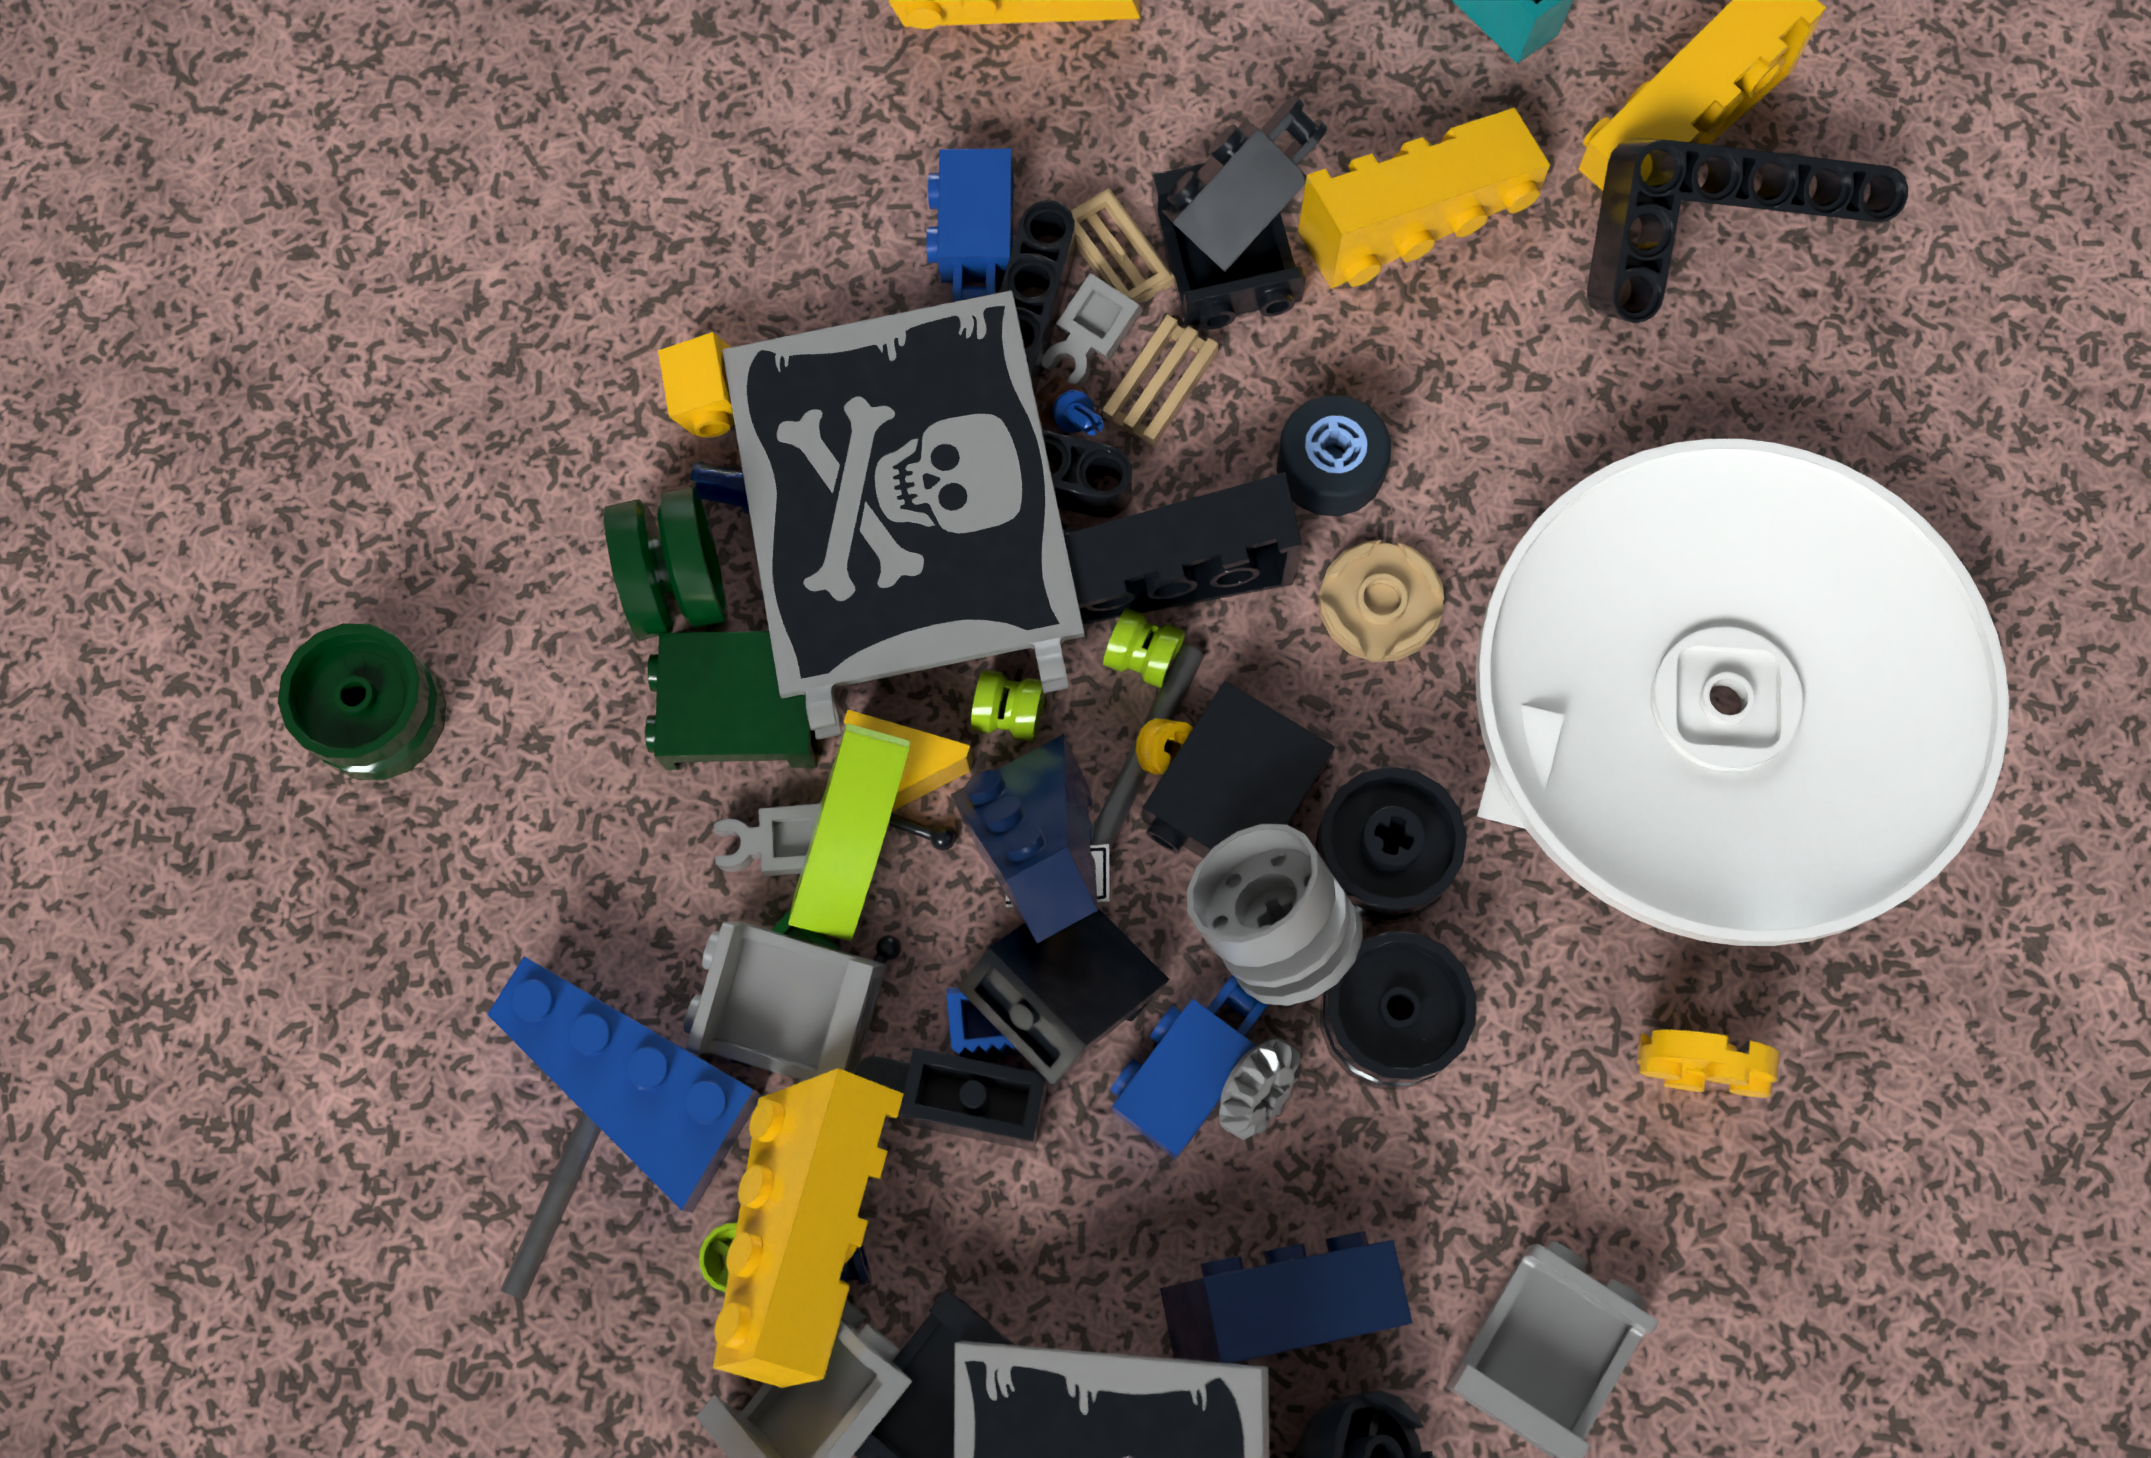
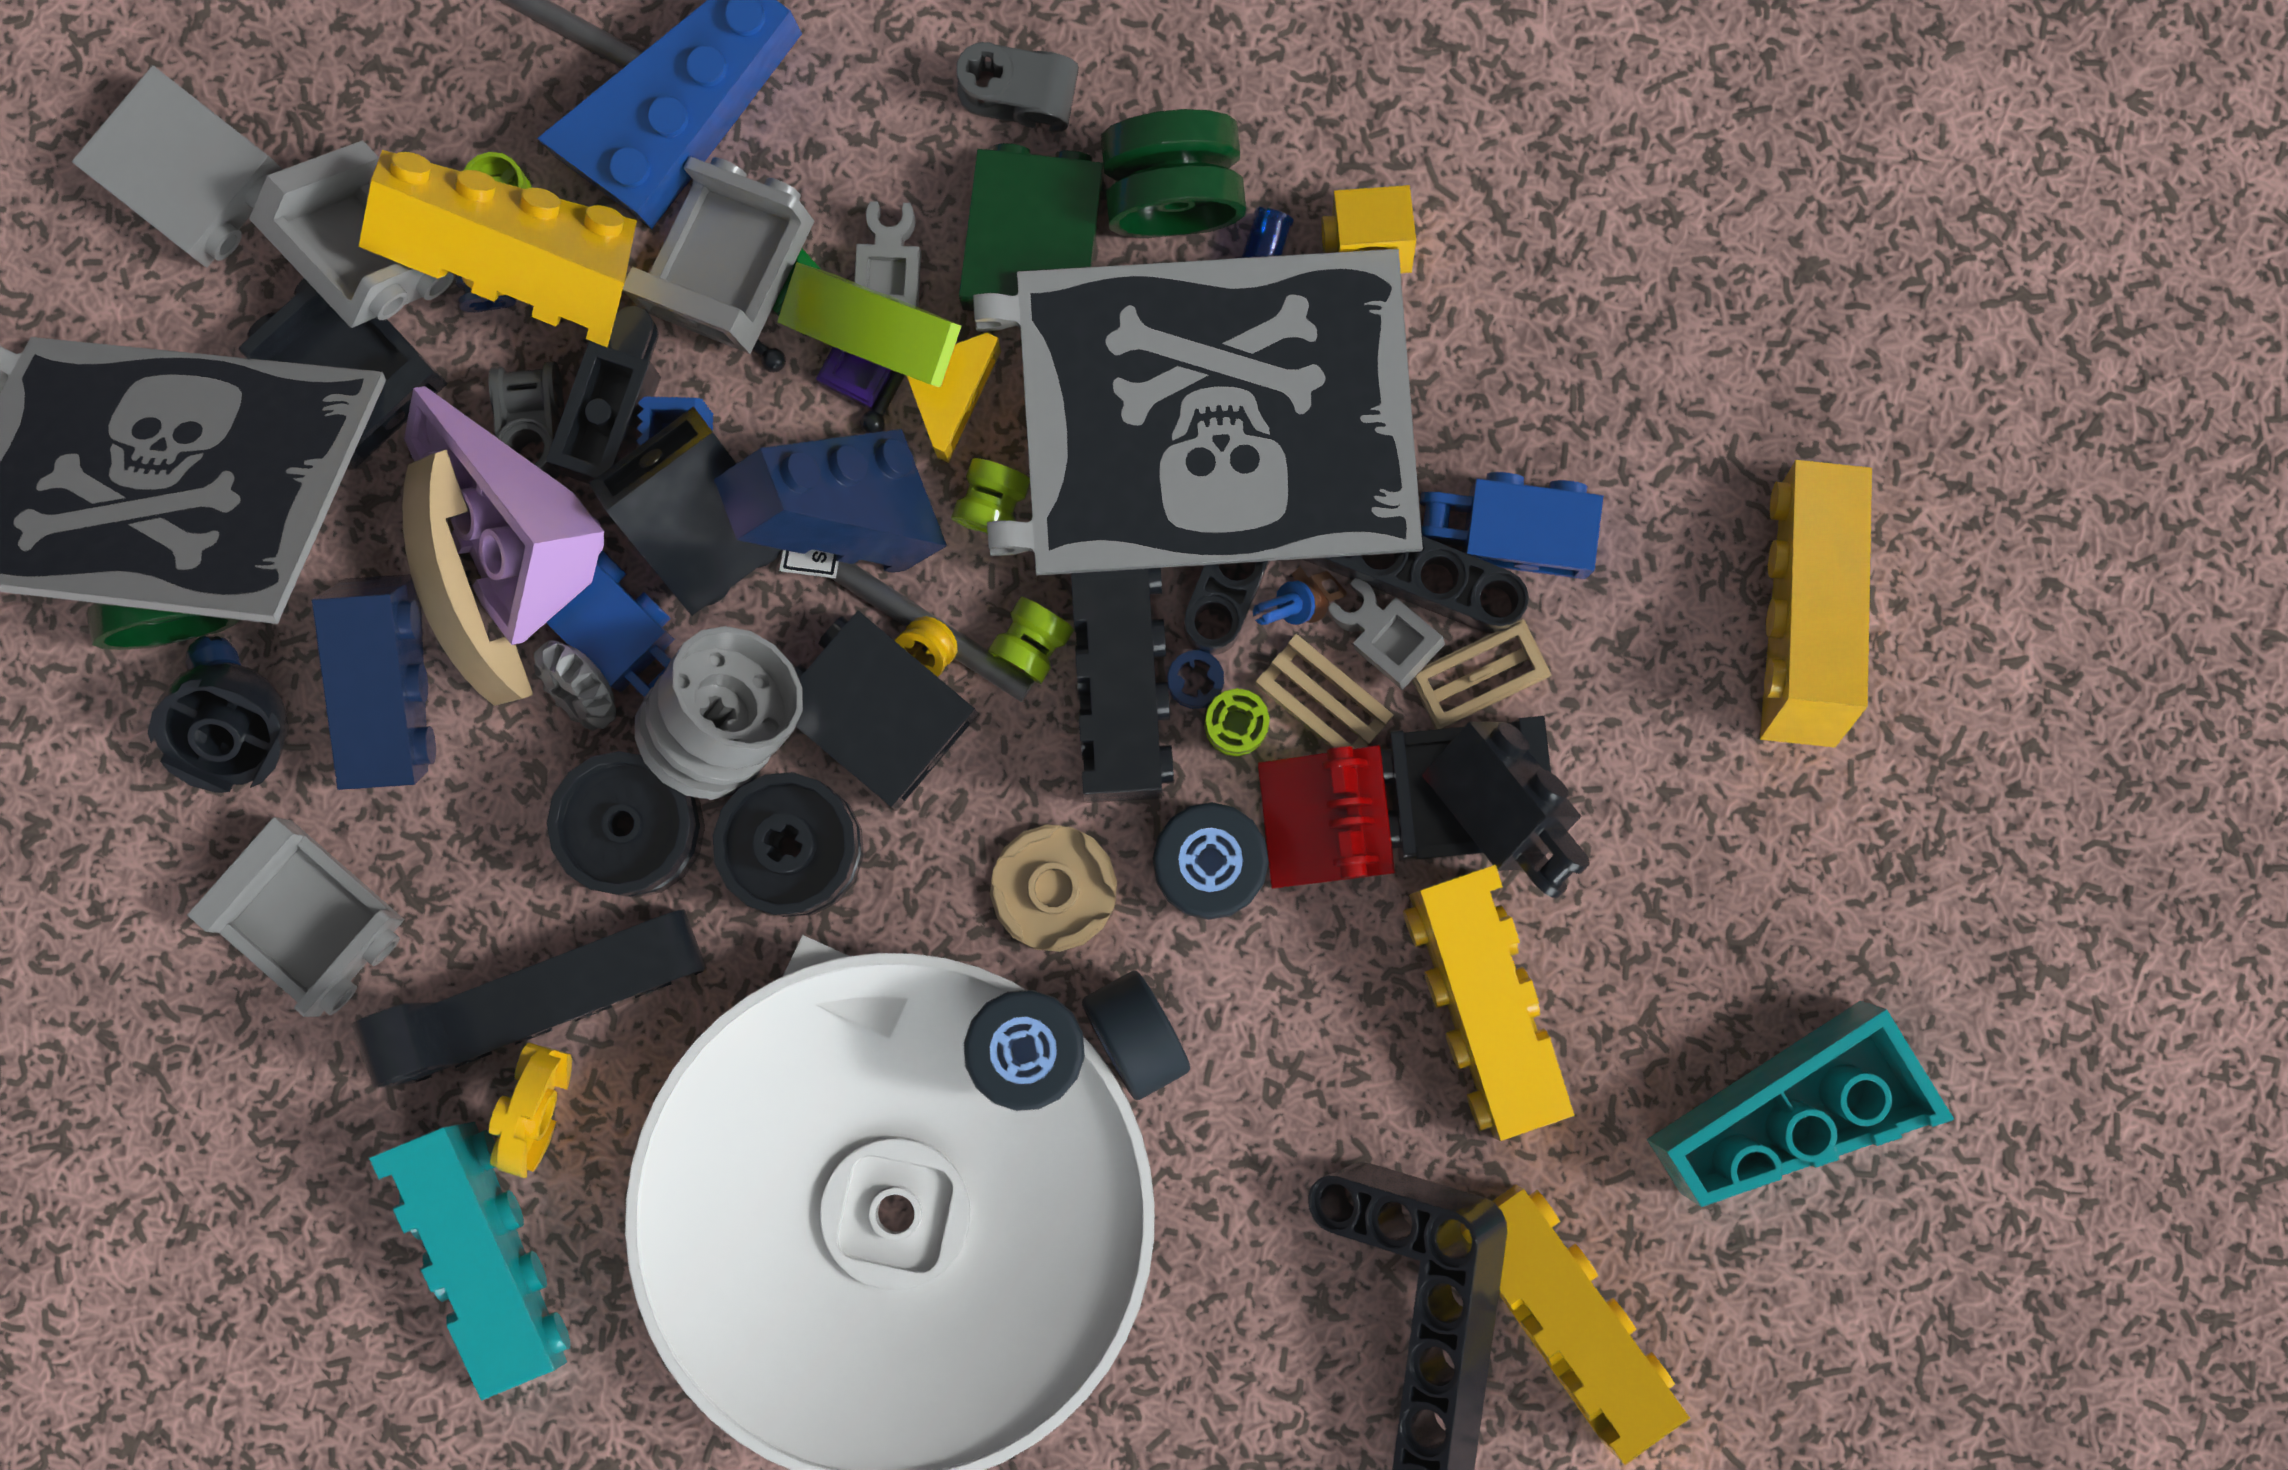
camera: 95 degrees right, 10 degrees up
none -> black beam [351,909,707,1088]
none -> teal wedge [369,1121,571,1401]
none -> tan slope [402,450,533,706]
none -> lavender wedge [404,386,604,645]
none -> dark grey piece [489,361,564,480]
none -> dark purple tile [816,347,893,410]
none -> dark grey piece [956,42,1079,132]
none -> black wheel [963,990,1085,1111]
none -> black wheel [1082,971,1190,1100]
none -> dark blue bush [1168,650,1224,709]
none -> lime wheel [1204,688,1270,757]
none -> red hinge [1258,745,1395,889]

